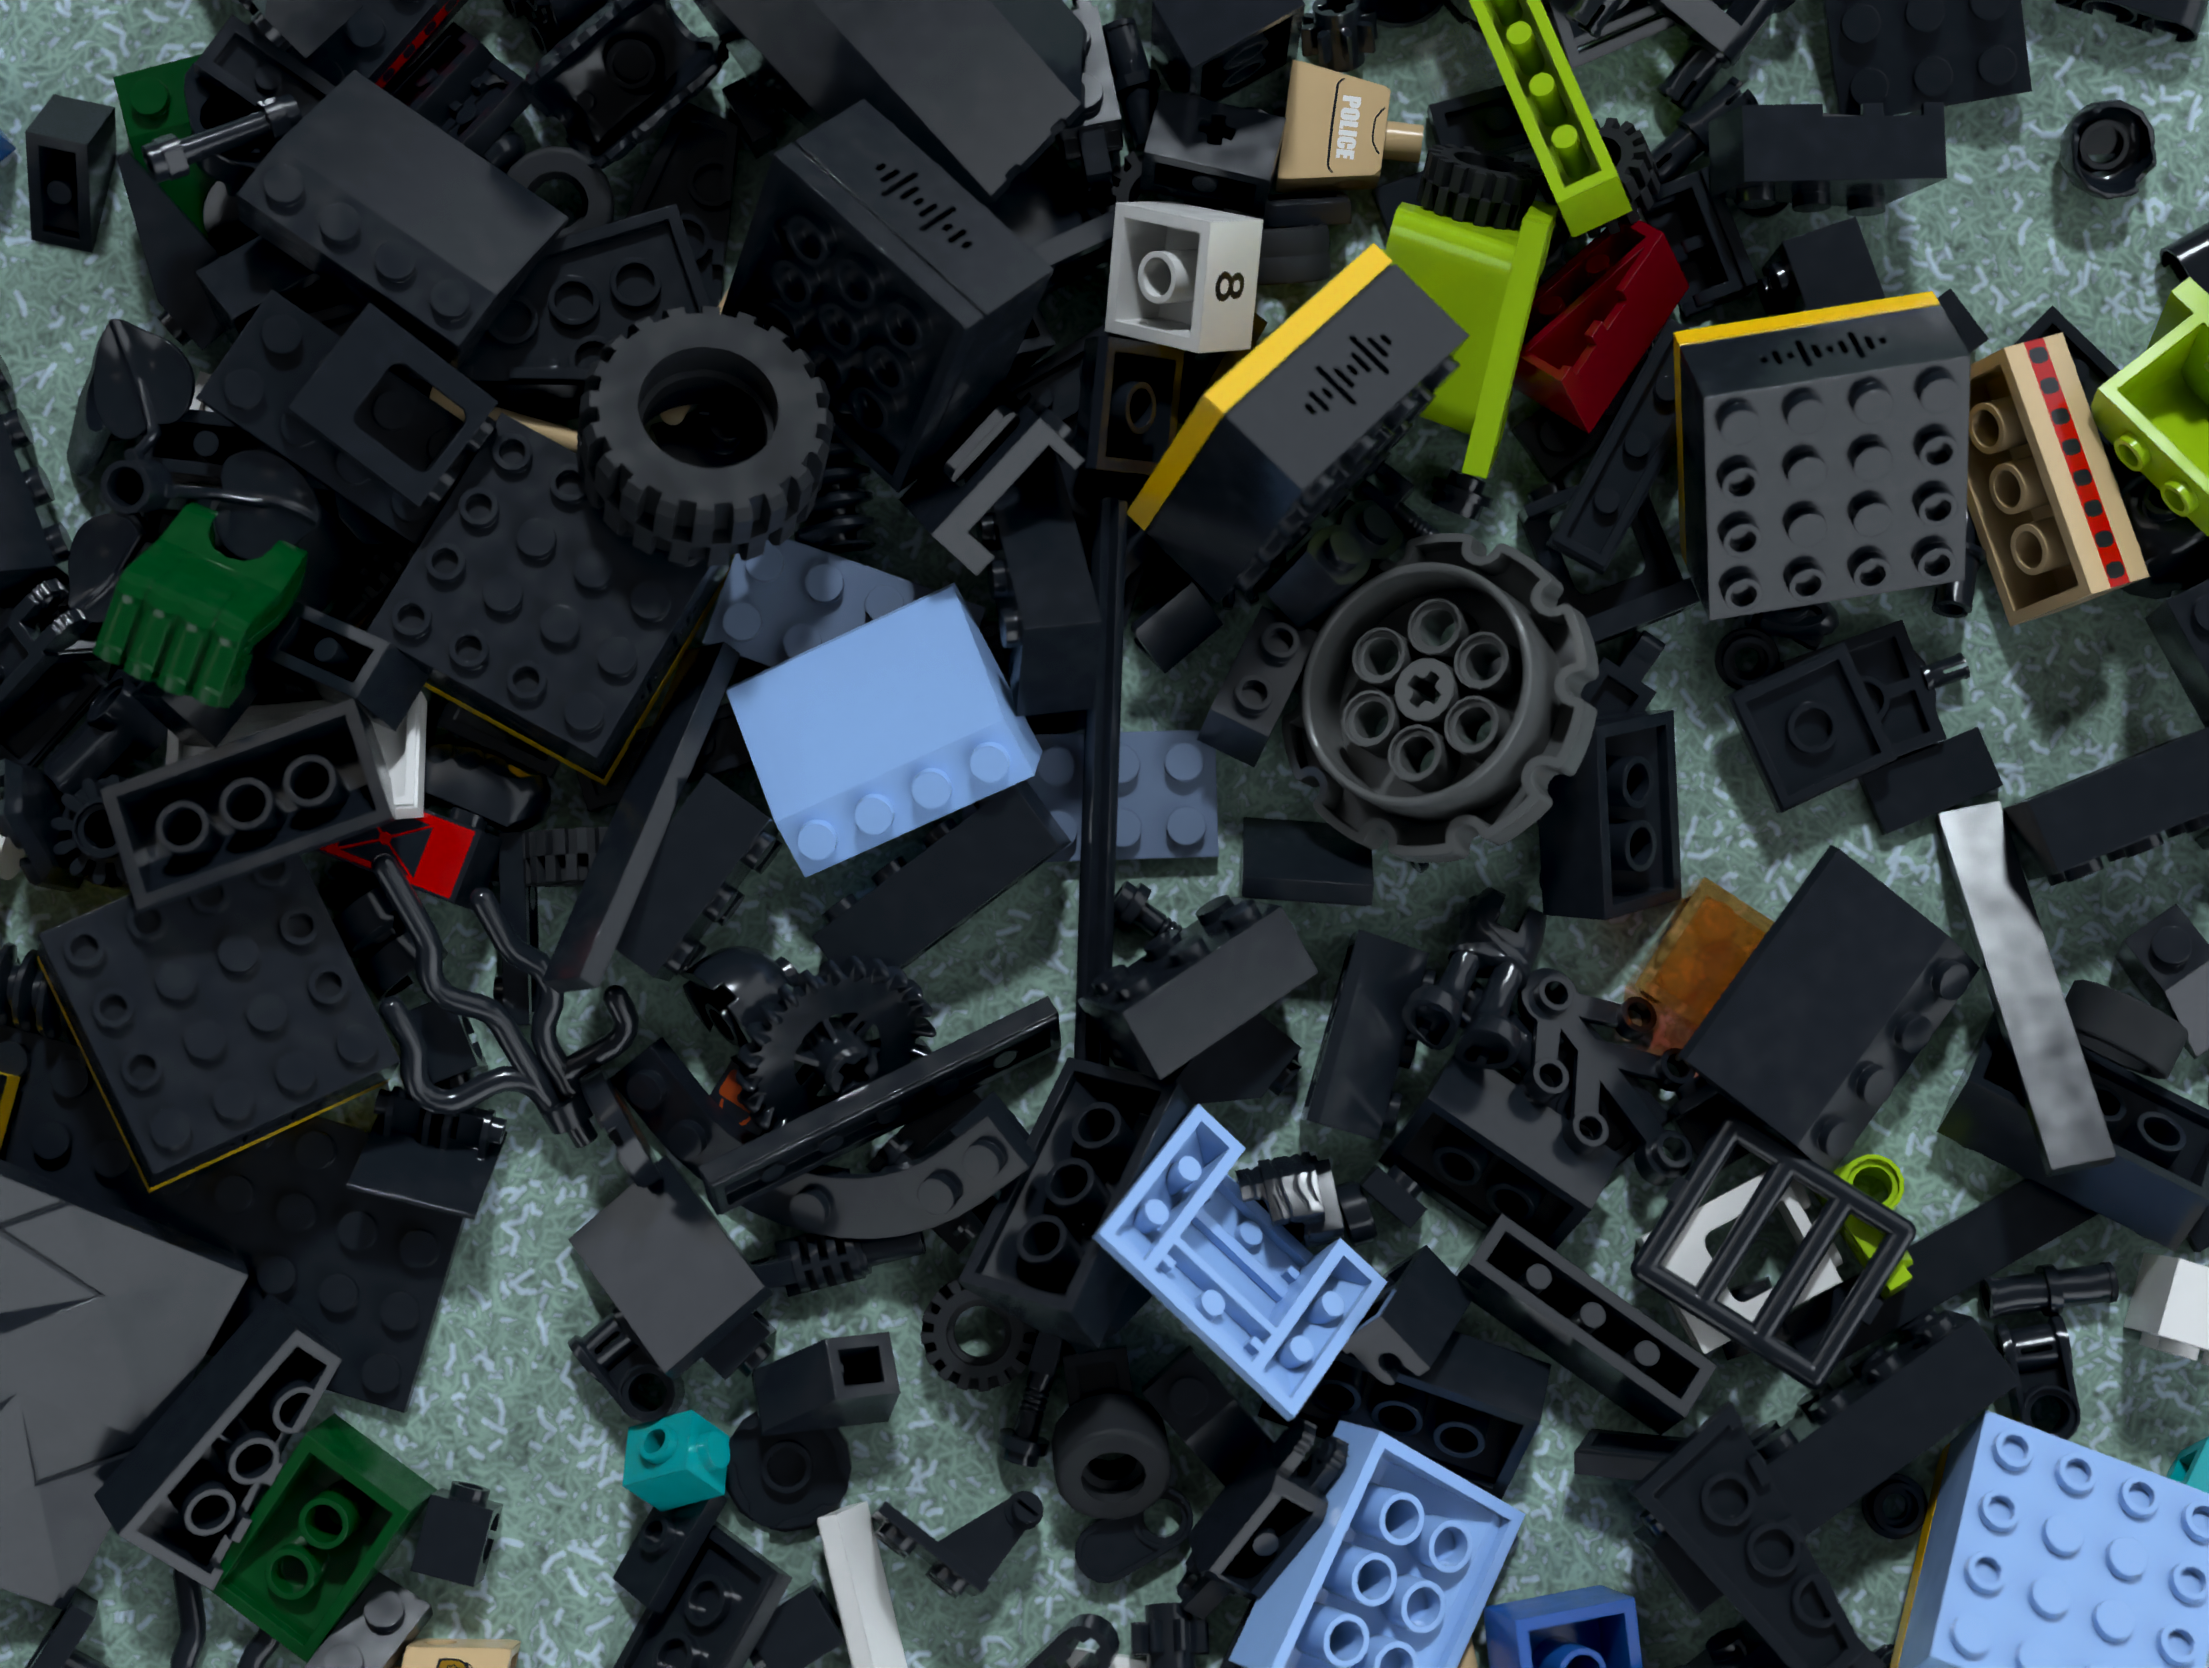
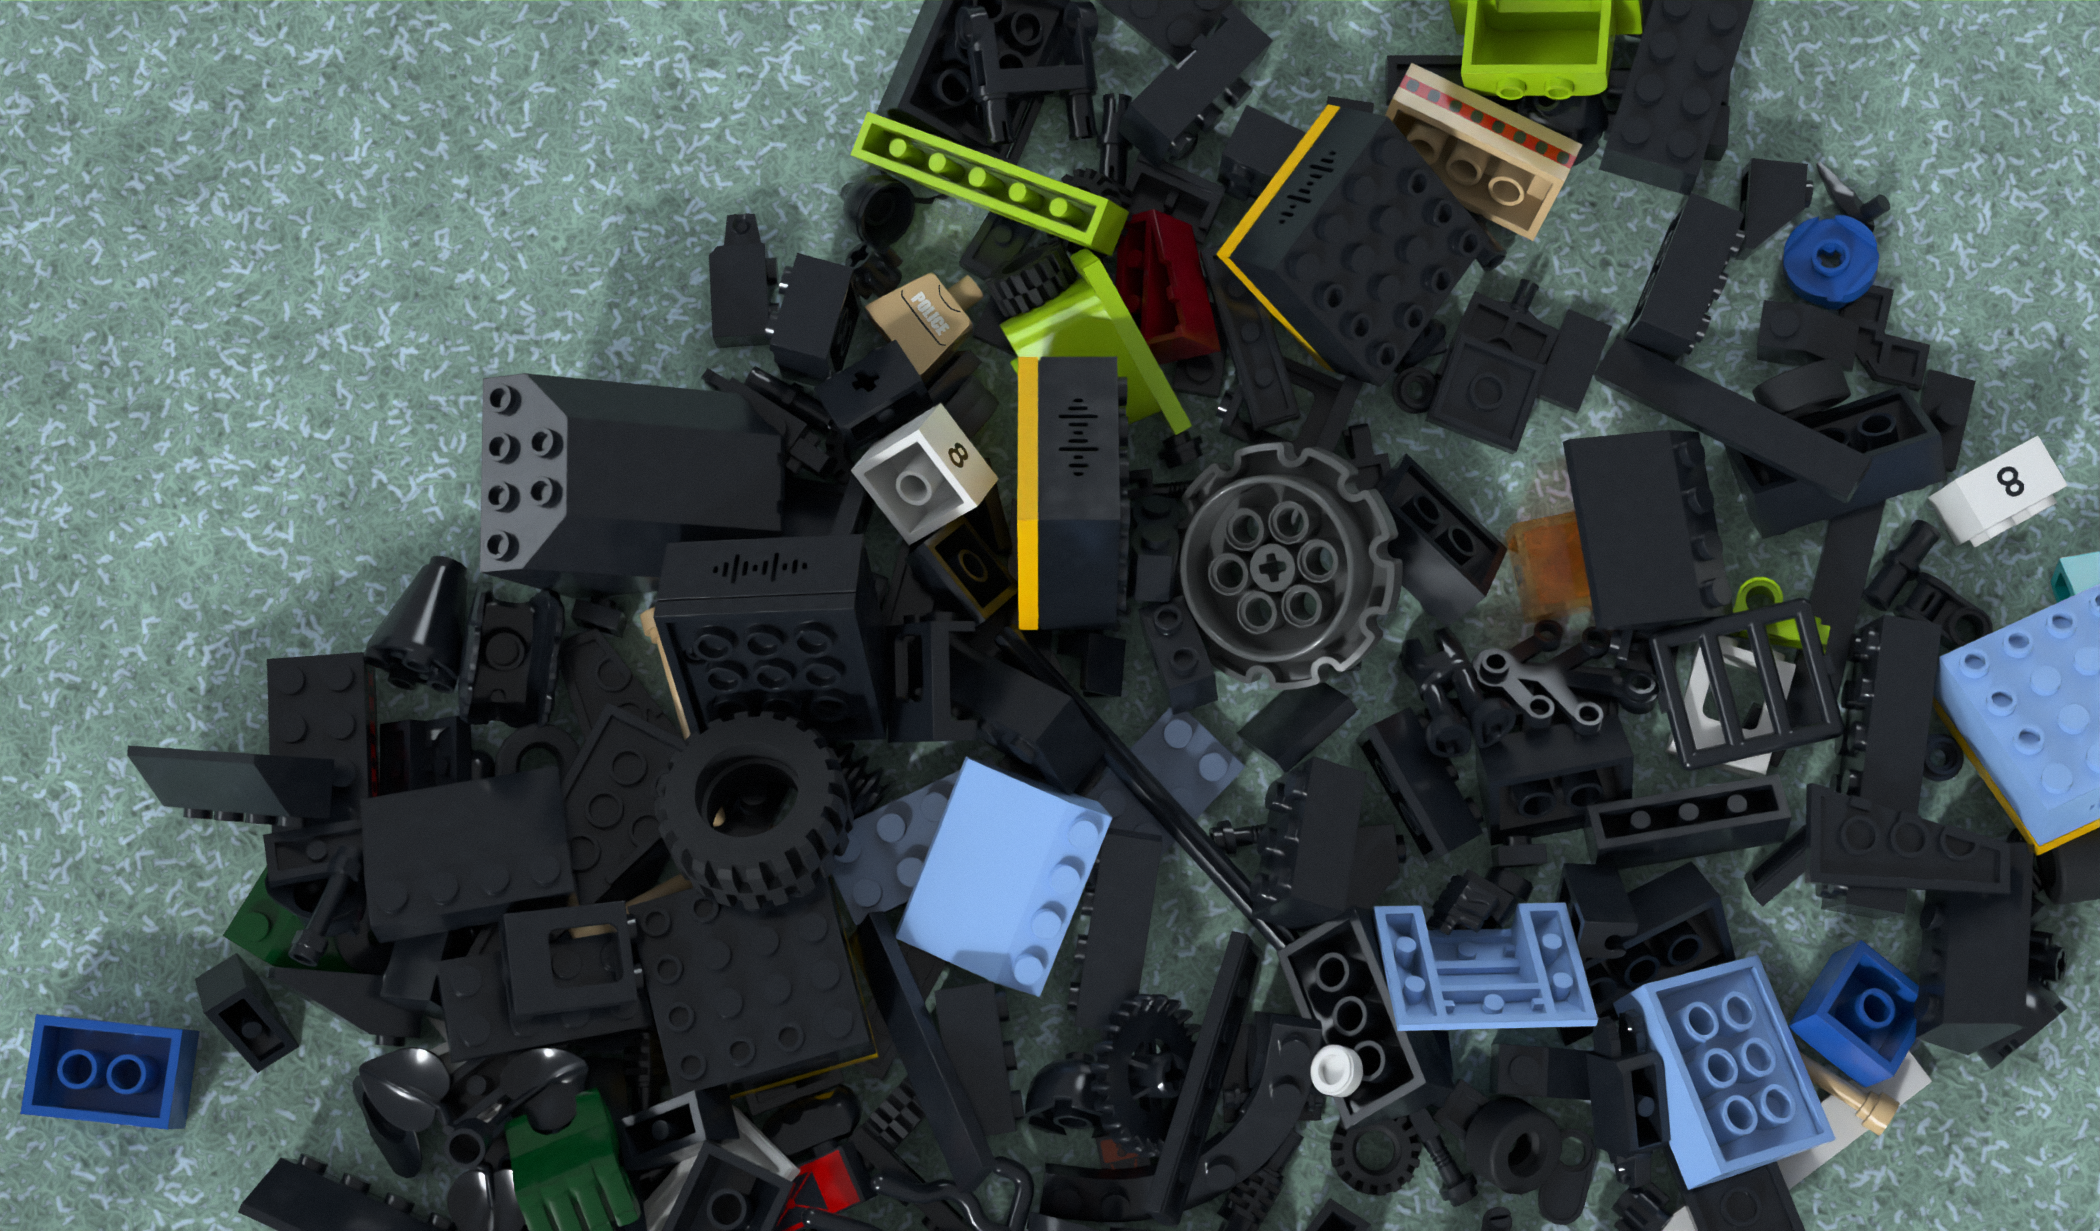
camera: 50 degrees left, 5 degrees down
none -> white tile [1311,1045,1363,1097]

